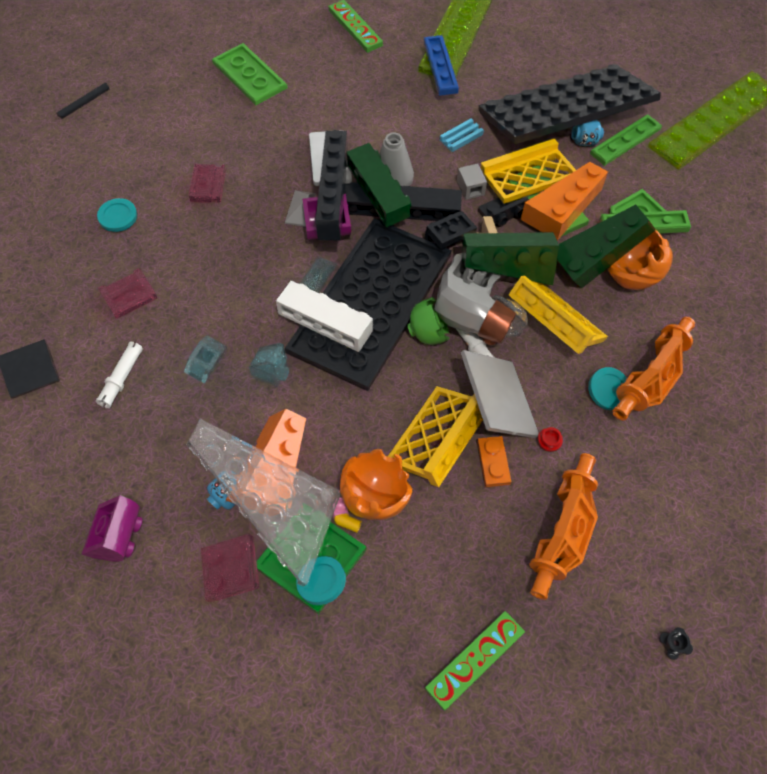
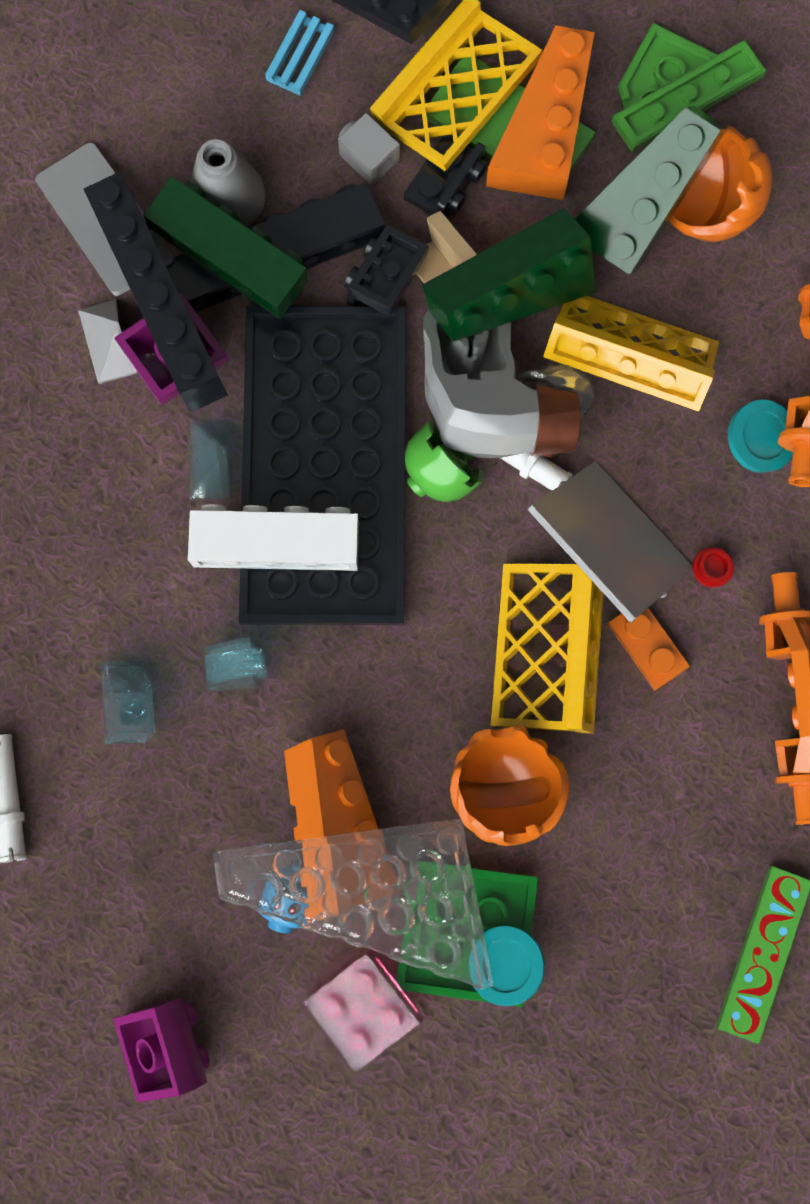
camera: 25 degrees left, 20 degrees up
yellow arm [331,498,362,533] -> none

